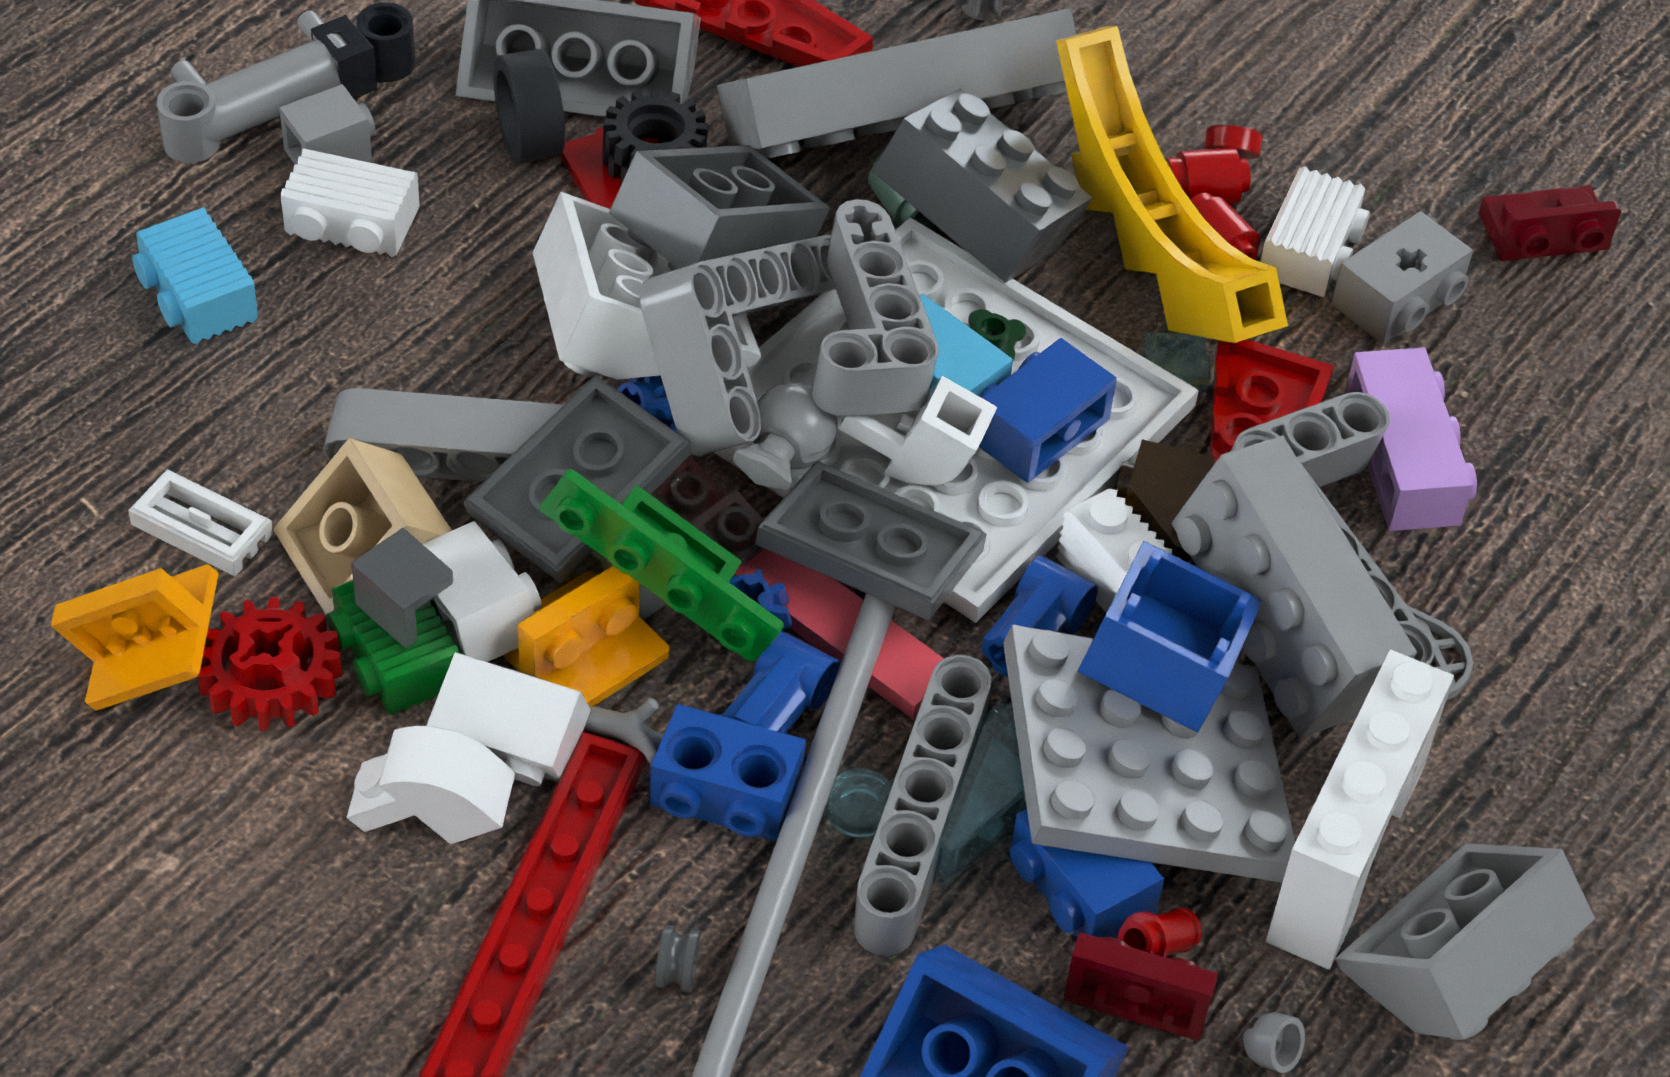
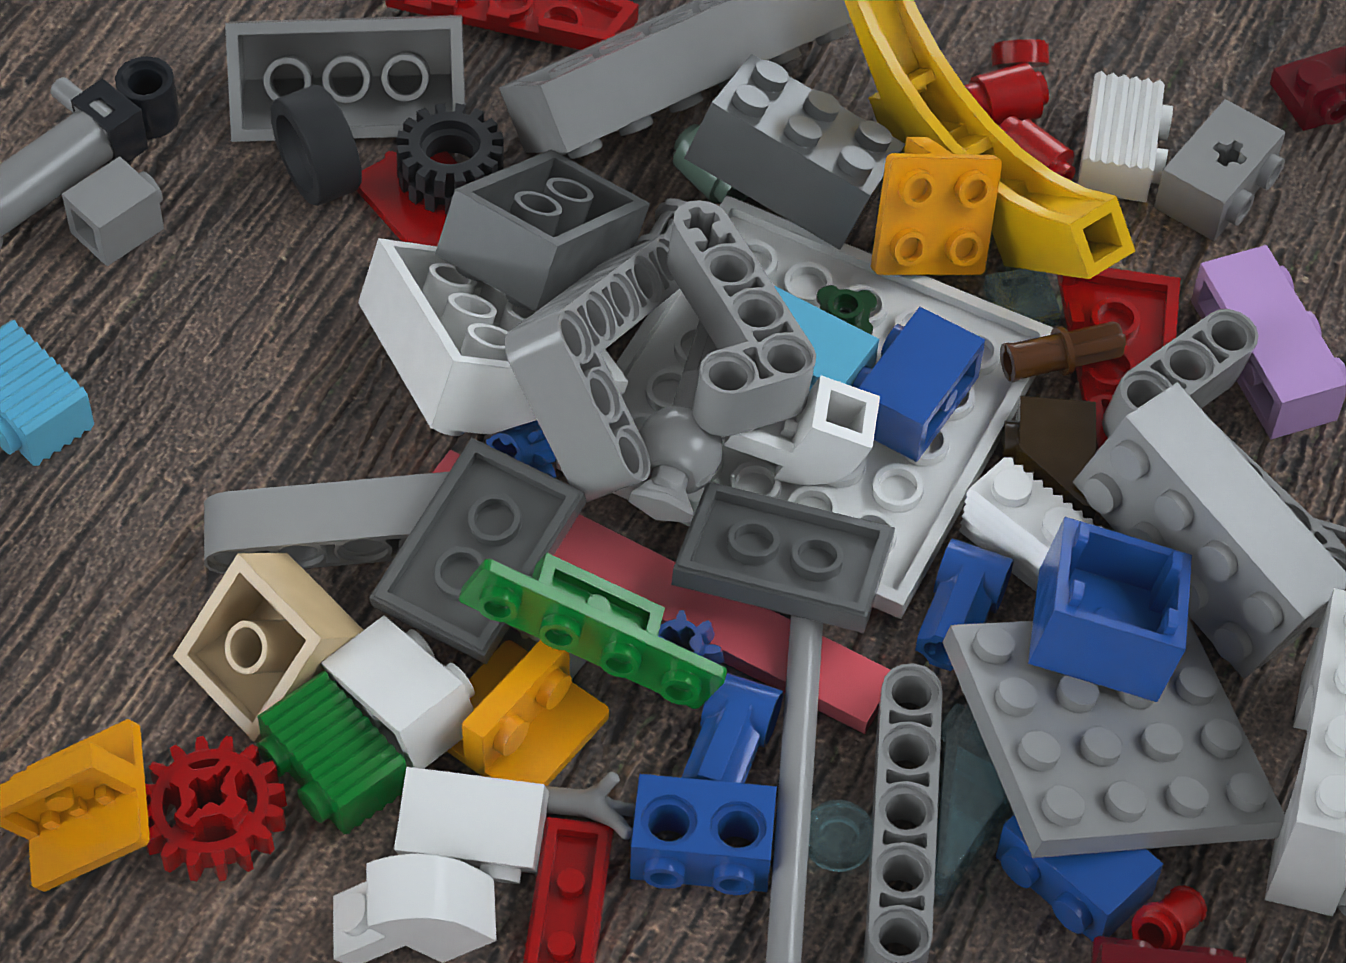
camera: 10 degrees left, 5 degrees up
white tile [128,469,273,577] -> none
white brick [281,149,420,257] -> none
dark grey panel [351,528,453,648] -> none
clear smoke slope [651,456,765,568] -> none
none -> light orange bracket [870,137,1002,275]
none -> reddish brown axle [1000,321,1126,382]

